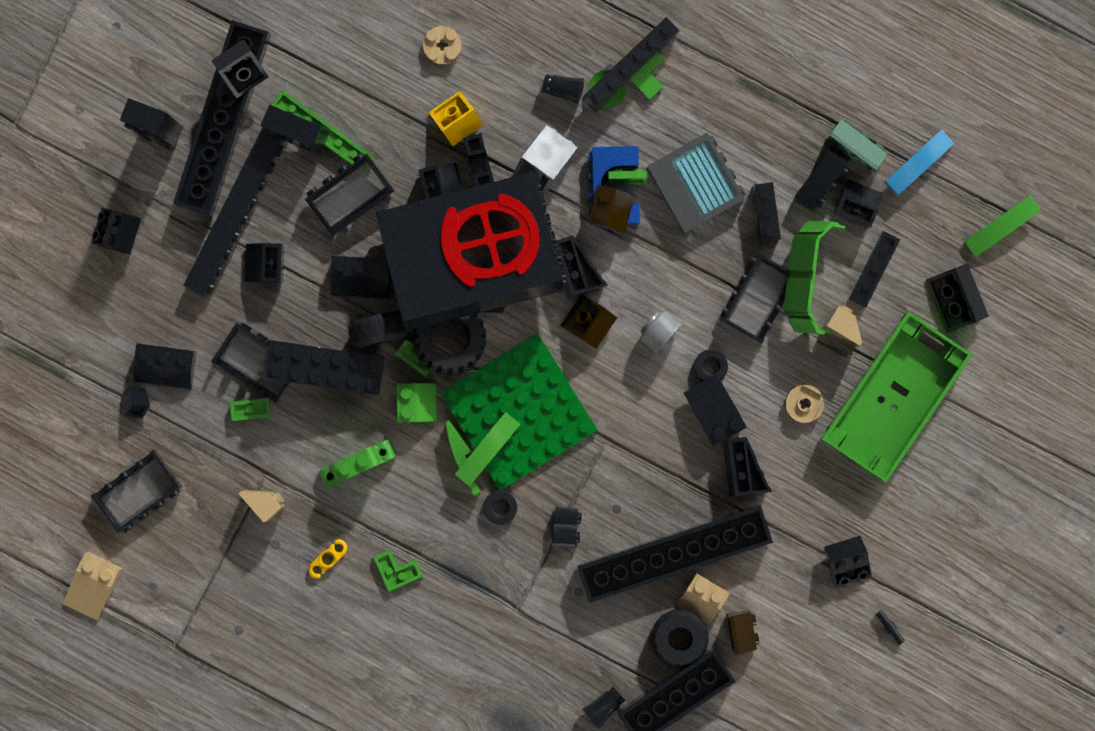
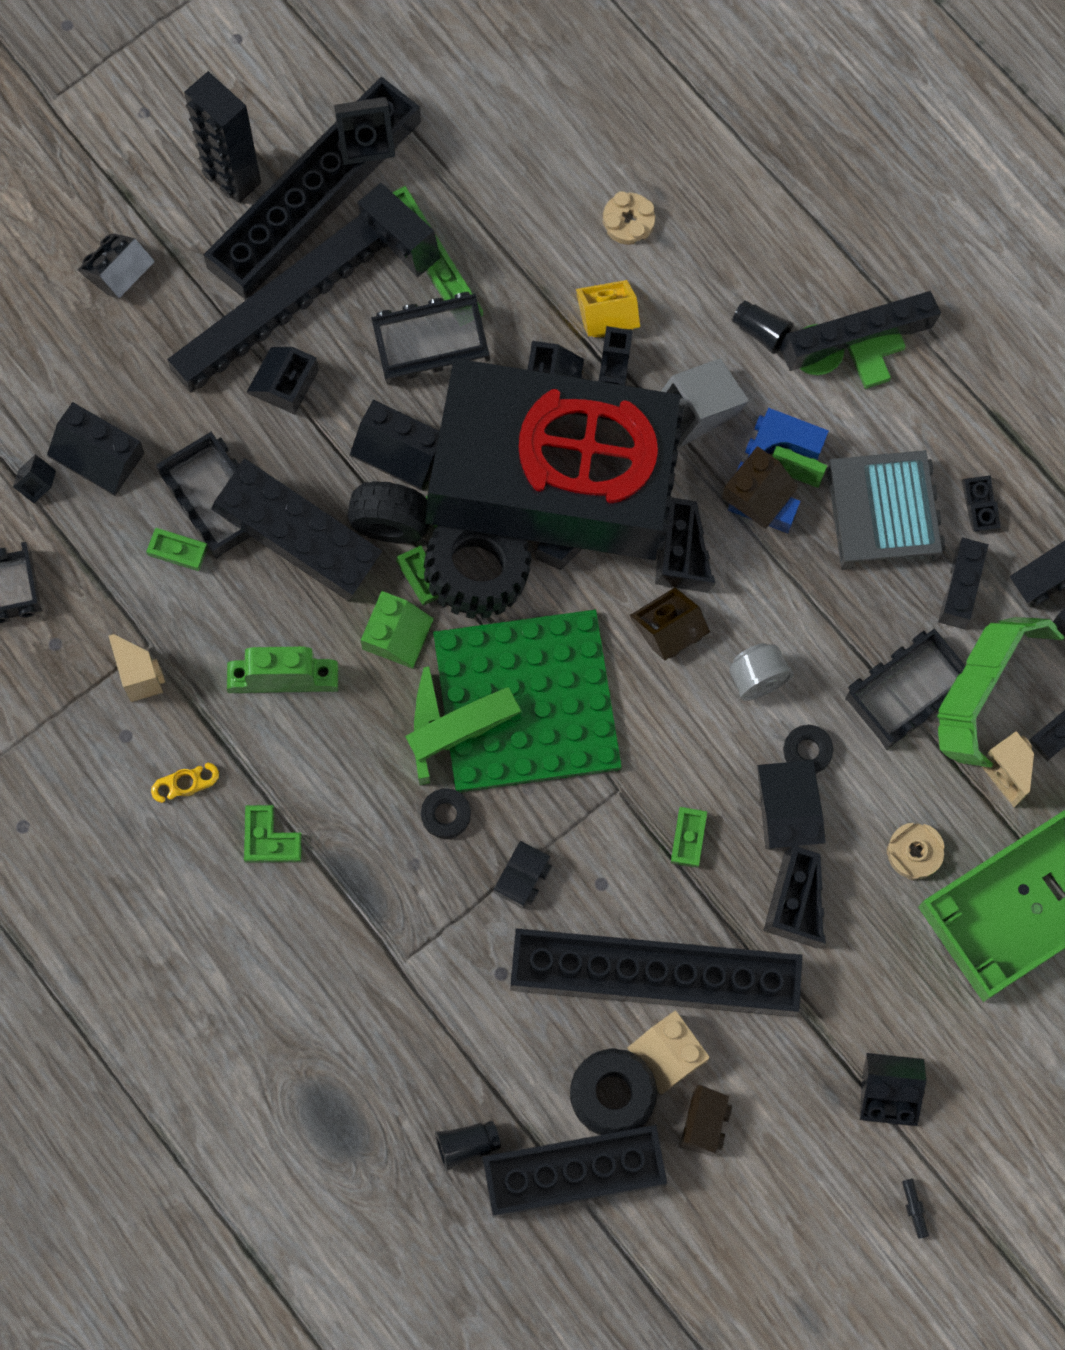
camera: 25 degrees right, 15 degrees down
none -> bright green plate [670,807,707,868]
none -> black slope [962,475,1001,532]

